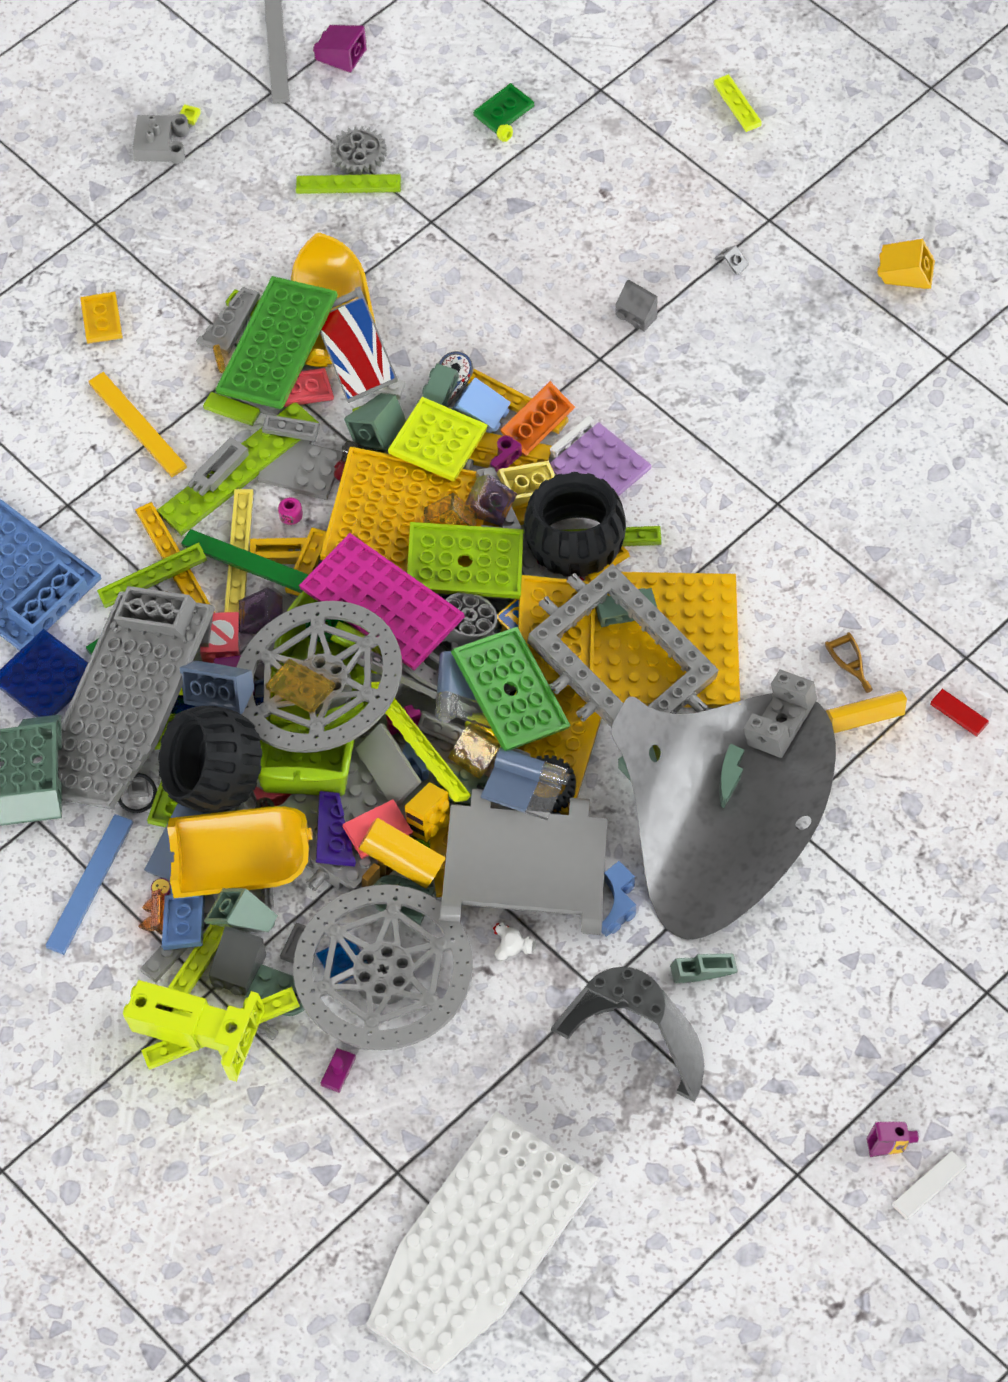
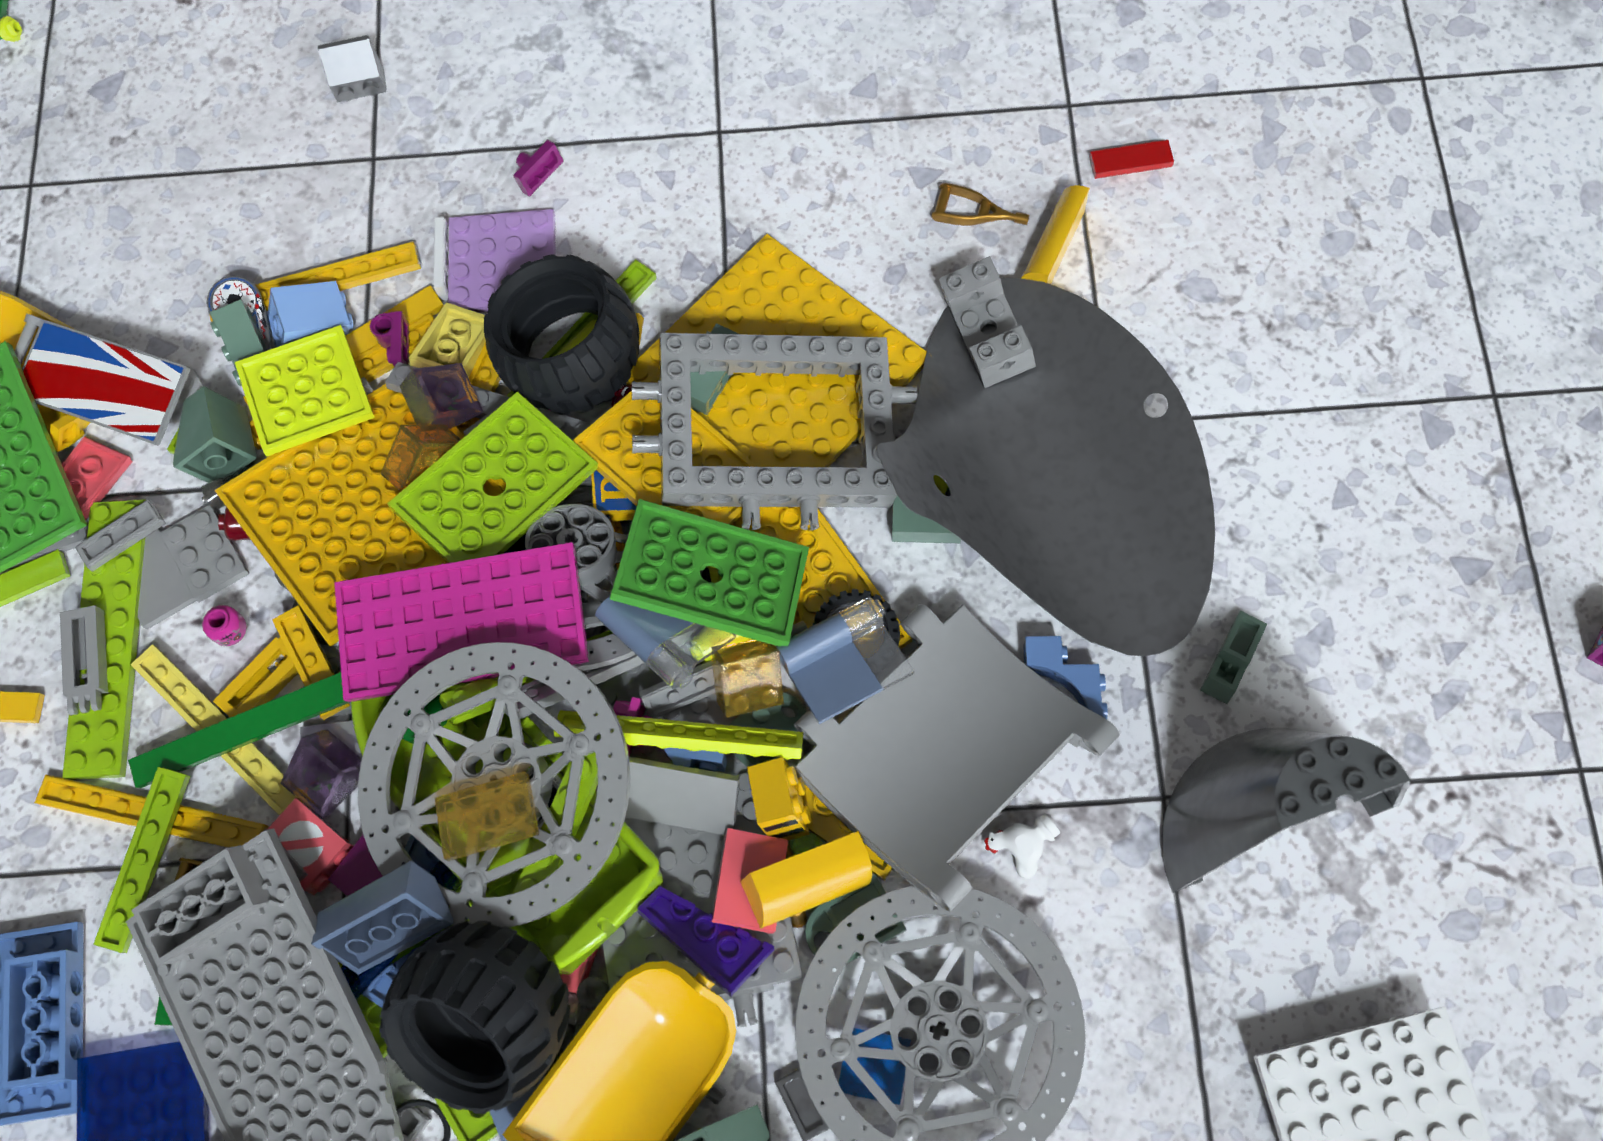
camera: 45 degrees left, 10 degrees up
pearl gold tile [362,863,380,887] -> none
orange slope [500,381,575,457] -> none
sand green slope [719,744,745,808] -> none
none -> magenta tile [513,140,564,197]

